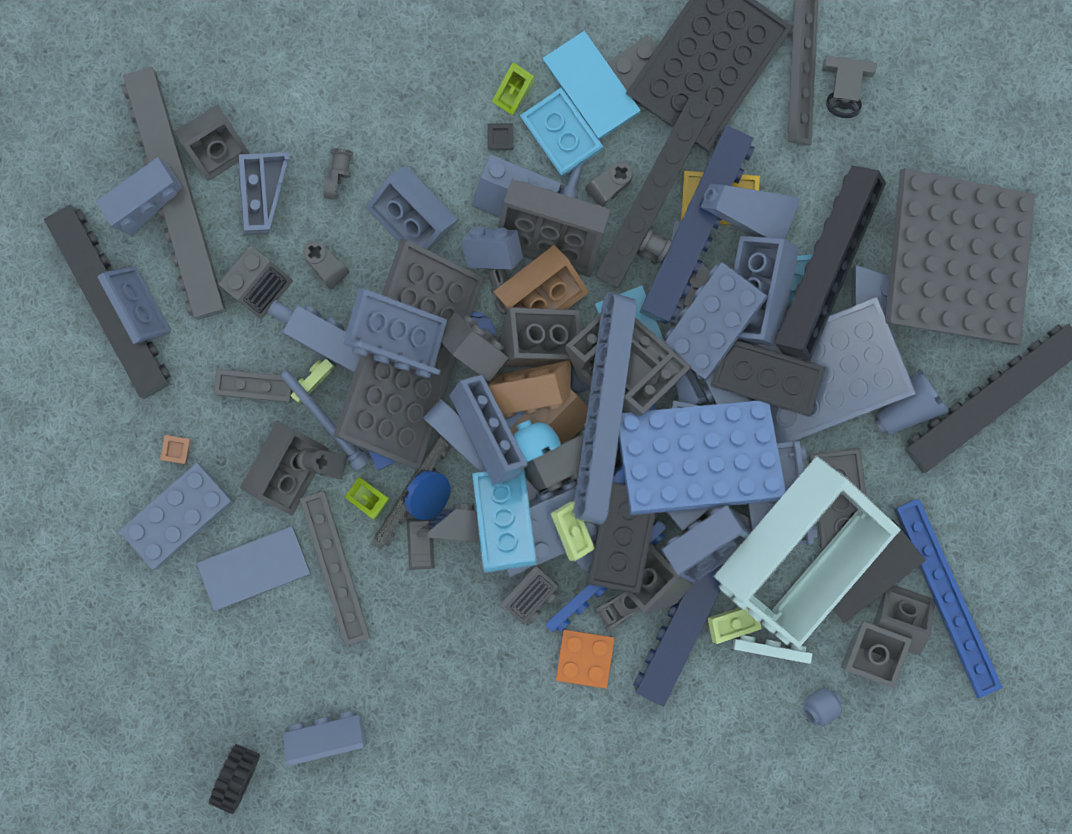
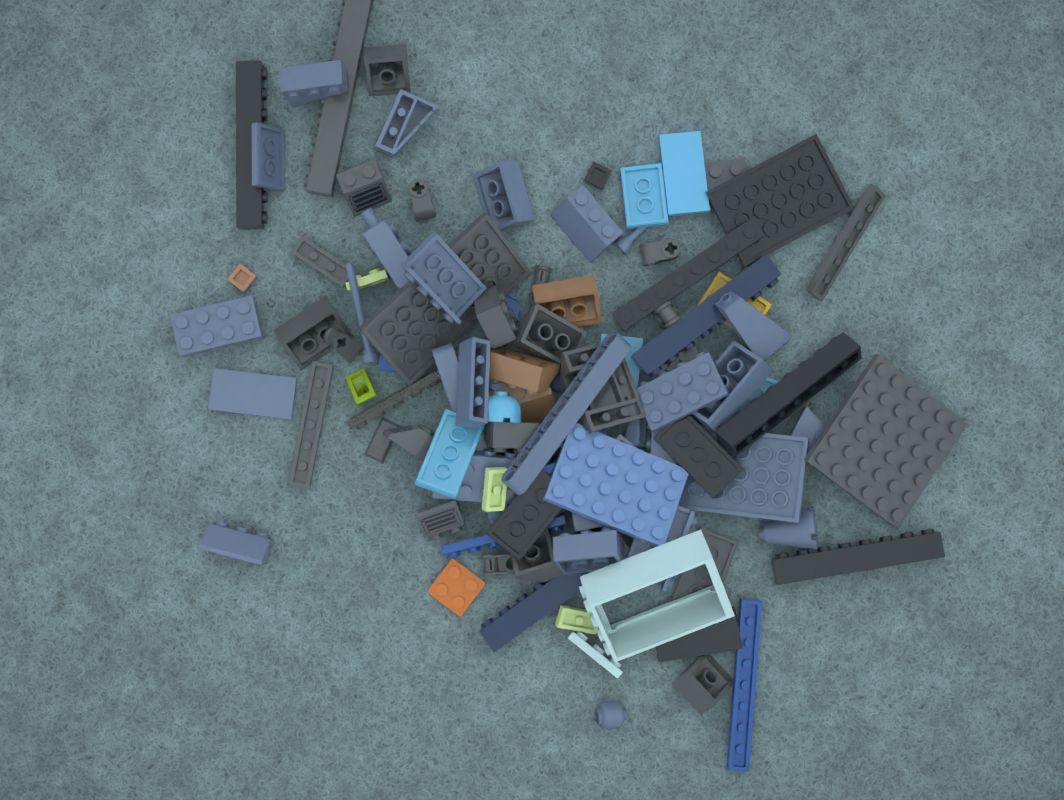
camera: 30 degrees right, 0 degrees up
black tyre [208,744,260,815] -> none
dark grey connector [323,148,353,199] -> none
blue tile [405,470,450,521] -> none
sand blue brick [461,227,523,270] -> none
lime slope [492,62,535,115] -> none
dark grey slope [498,179,611,277] -> none
dark grey piece [822,56,877,118] -> none
dark grey slope [841,621,912,688] -> none

